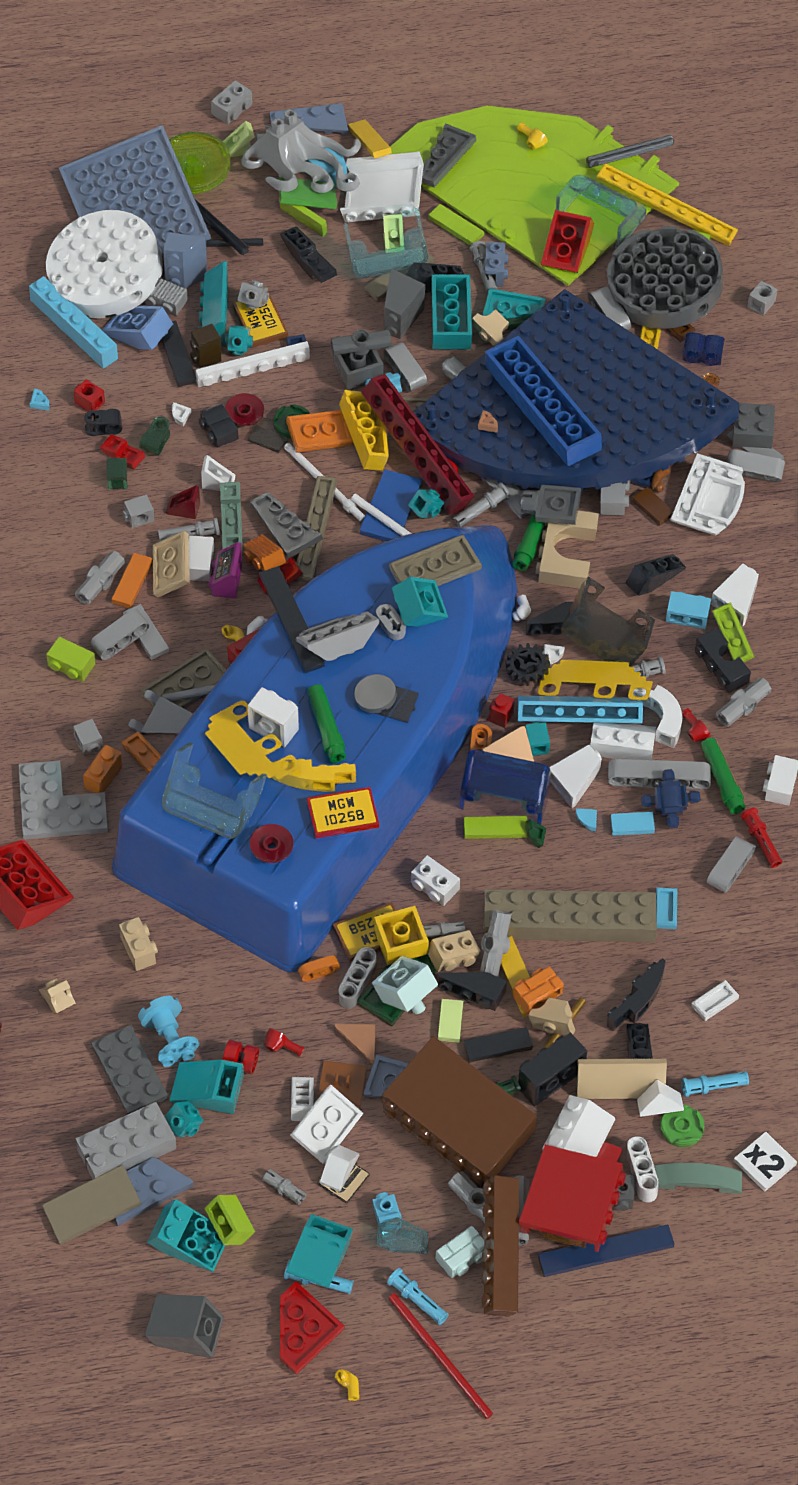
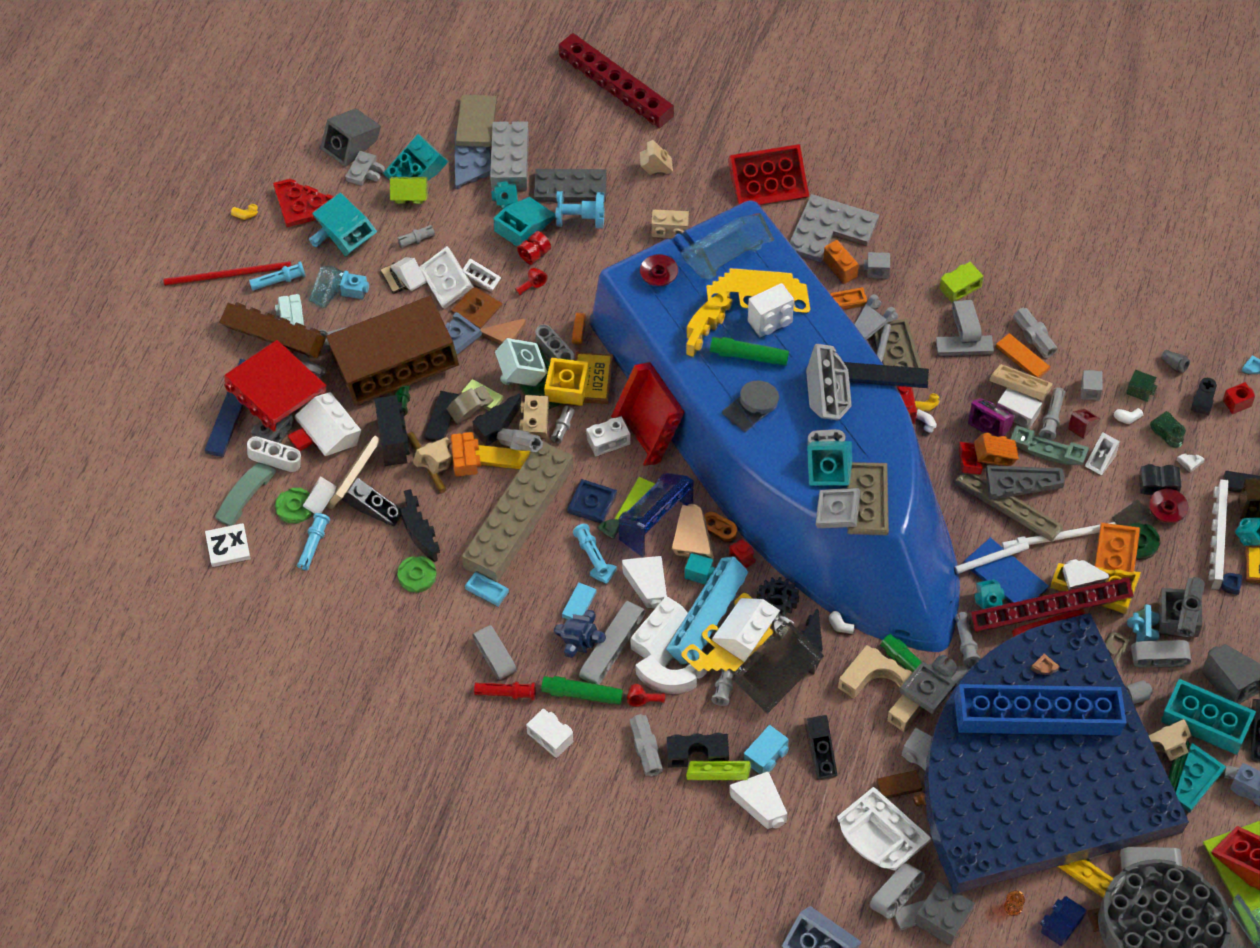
camera: 120 degrees right, 0 degrees up
red slope [100,434,145,470] -> none
tile [307,787,379,839] -> none
white tile [691,980,739,1021] -> none
none -> light grey hinge [345,151,385,186]
none -> bright green tile [397,556,437,593]
none -> dark tan brick [447,385,494,424]
none -> dark blue tile [567,479,617,524]
none -> medium azure pin [573,524,609,576]
none -> red panel [611,362,684,466]
none -> white slope [712,598,780,662]
none -> light grey tile [816,488,860,528]
none -> white slope [1063,559,1109,590]
none -> white arm [1114,408,1143,424]
none -> dark grey cone [1161,349,1190,373]

